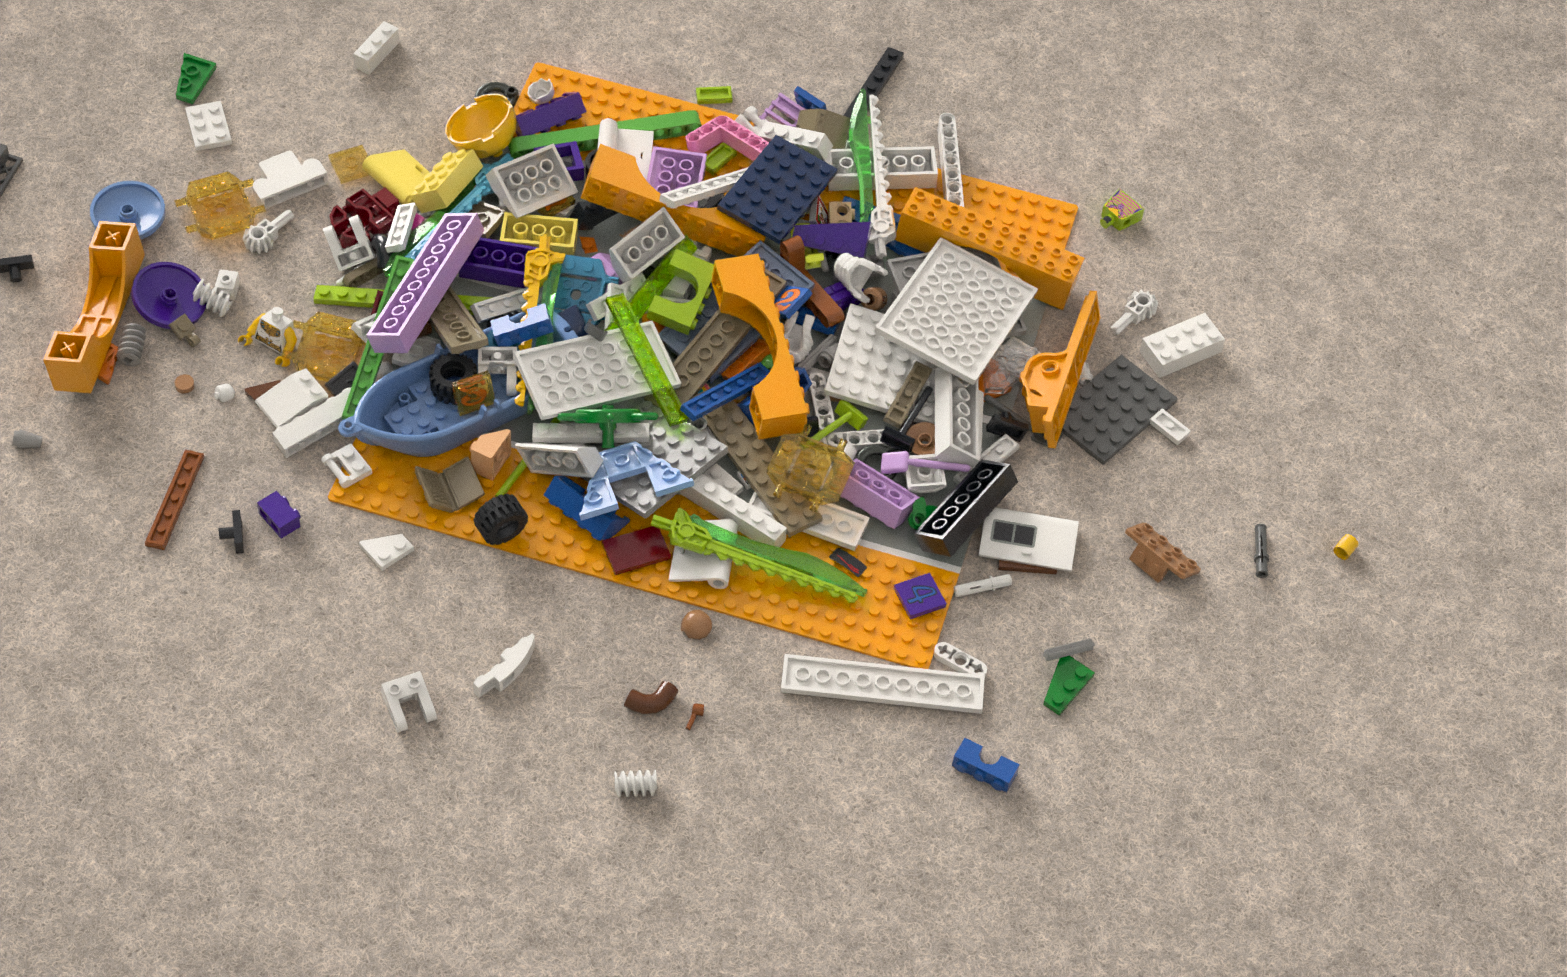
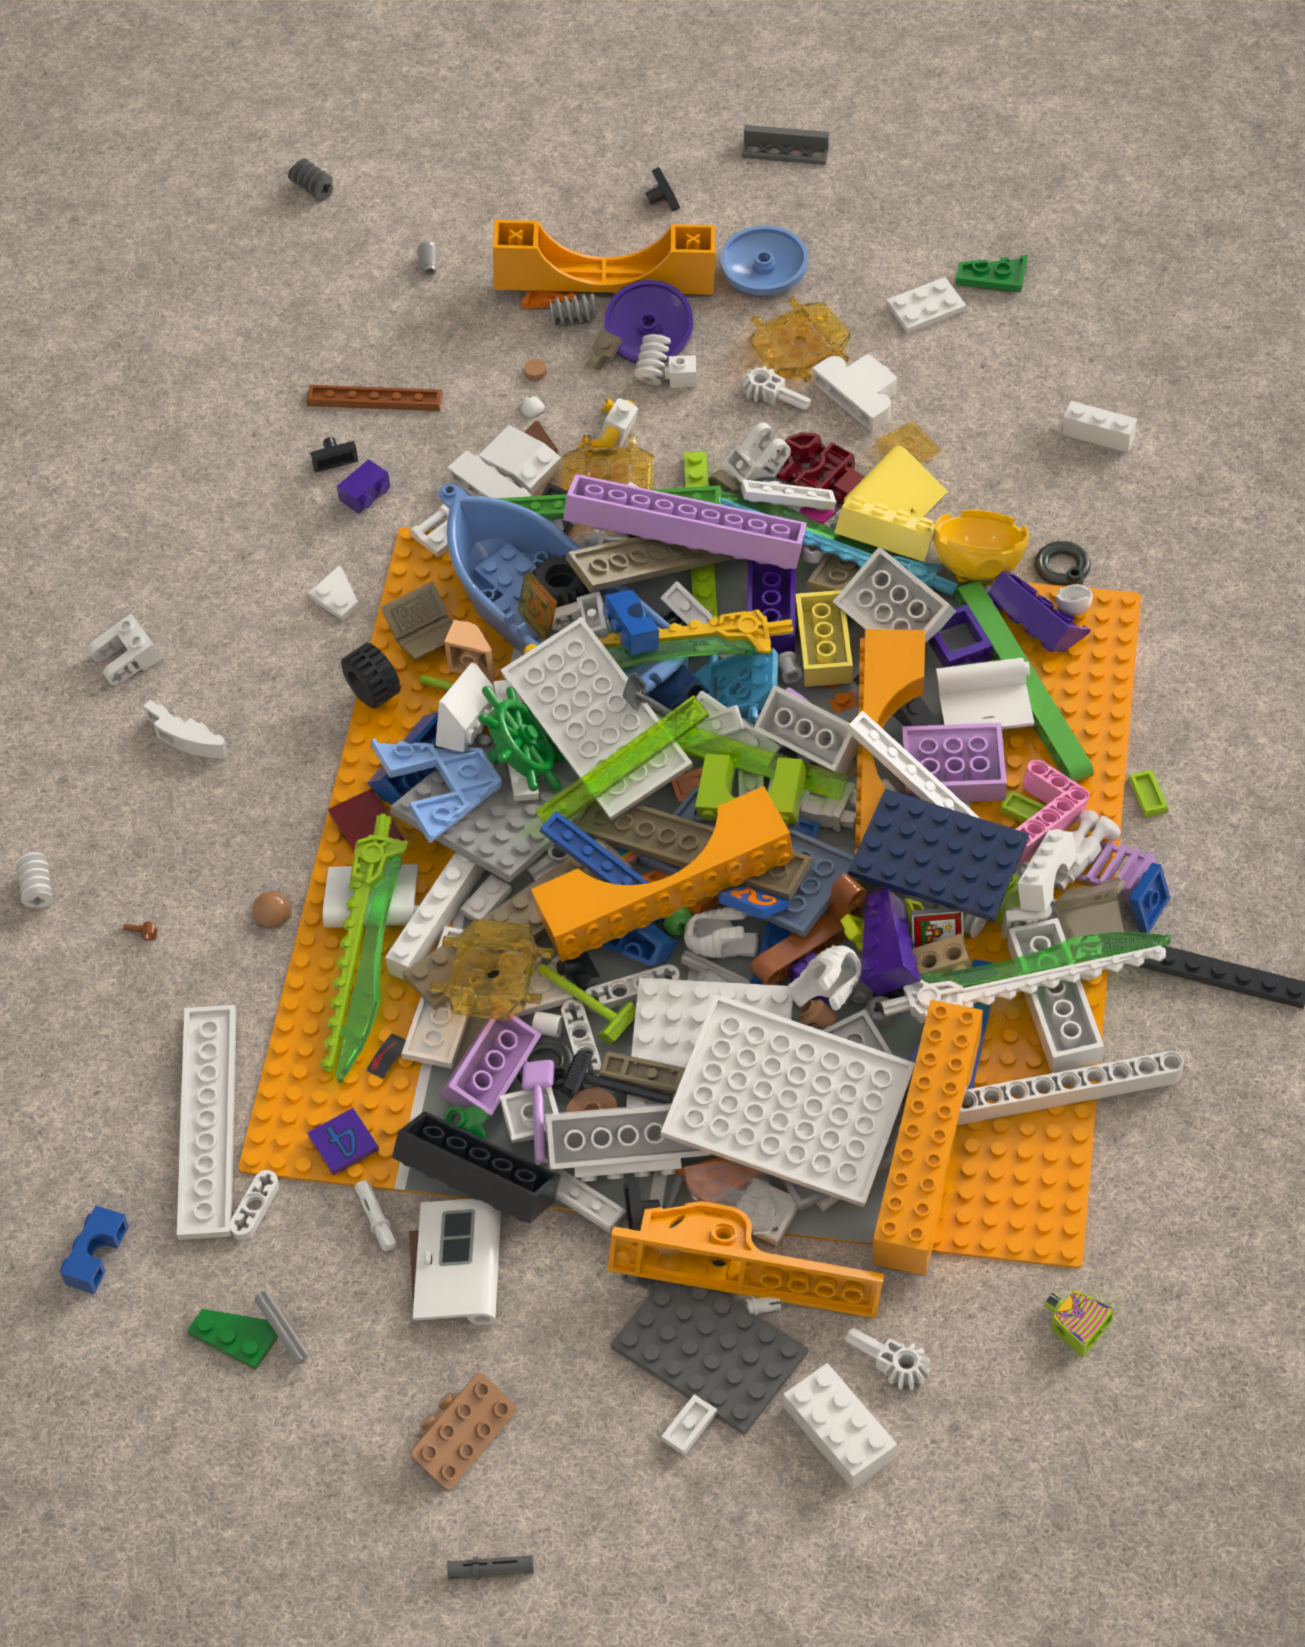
camera: 90 degrees right, 0 degrees up
reddish brown cylinder [624,681,679,714] -> none

